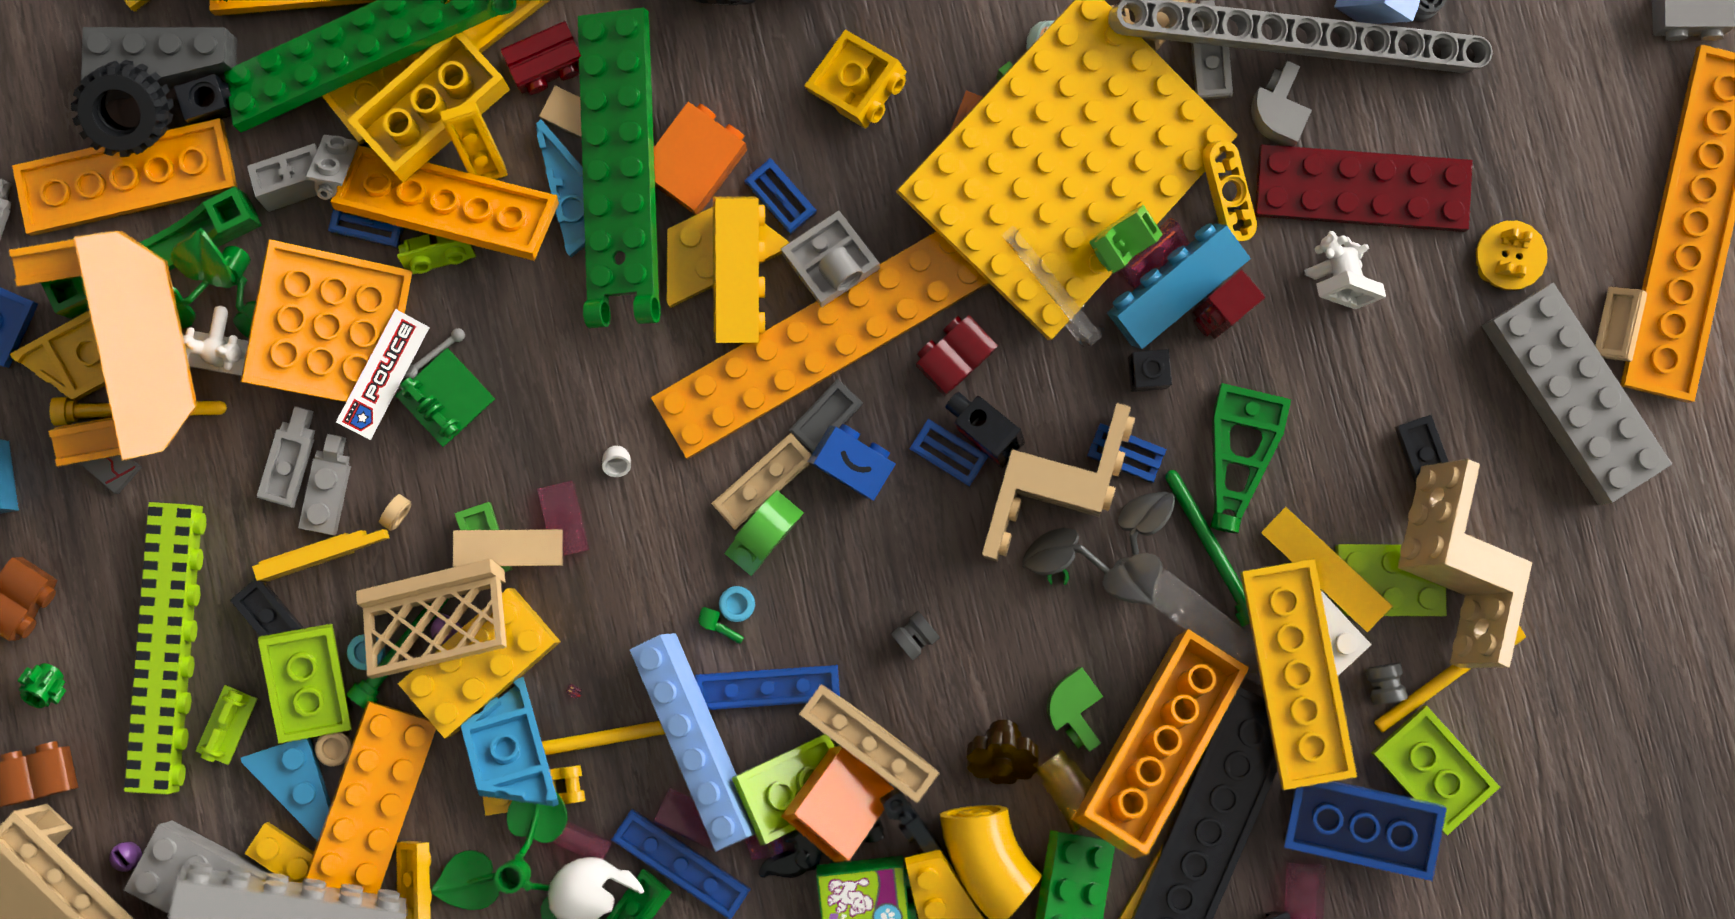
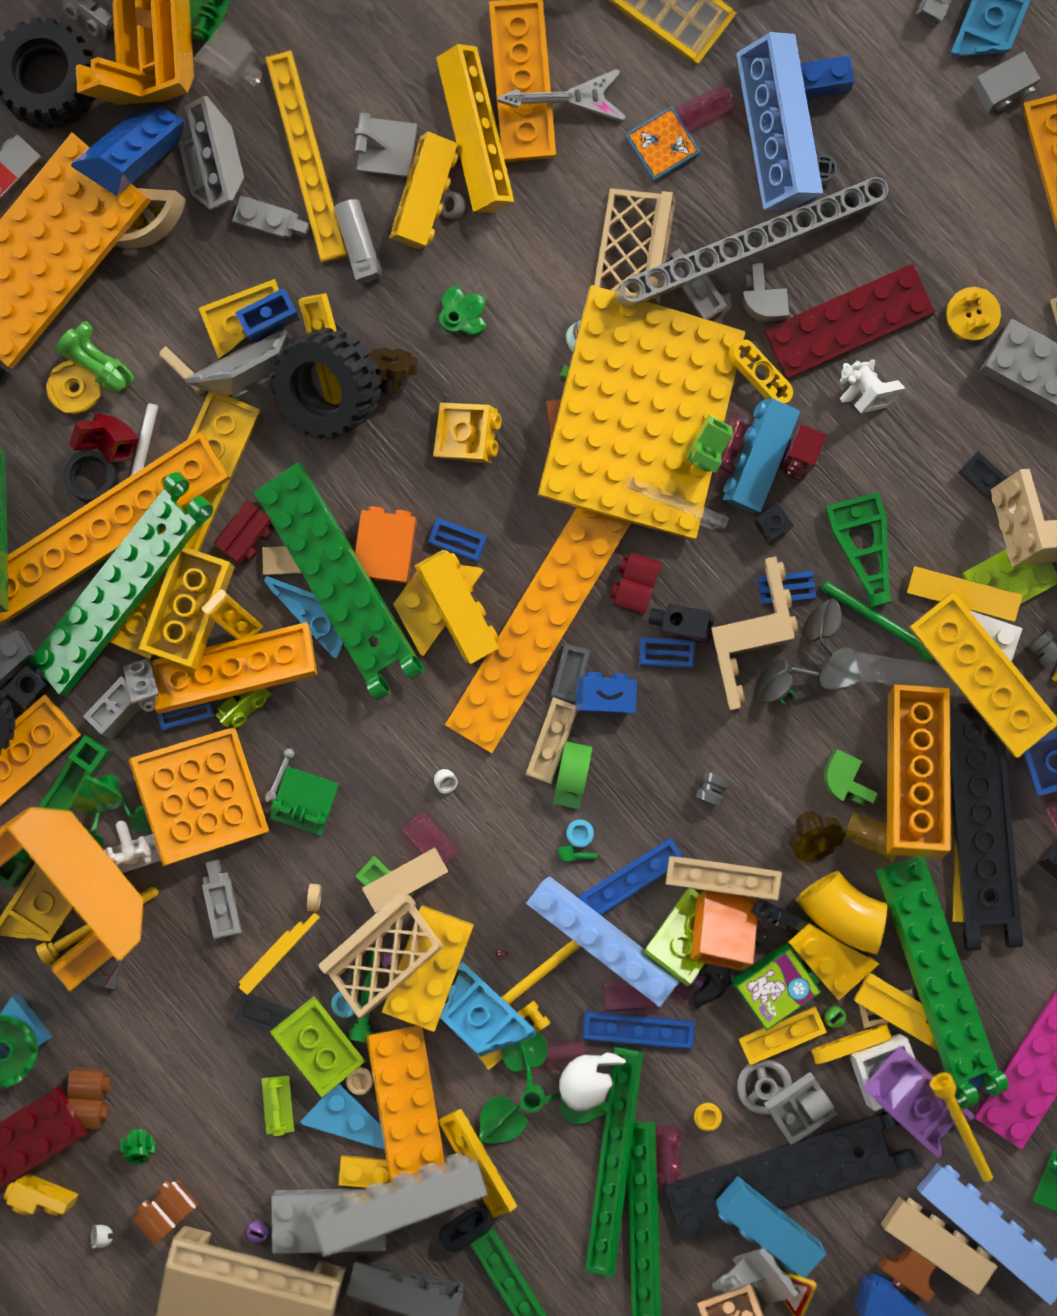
camera: 25 degrees left, 0 degrees up
lime brick [124,502,206,794] -> none
light grey hinge [298,434,351,536] -> none
white sticker [336,309,430,440] -> none
light grey plate [781,211,880,307] -> none

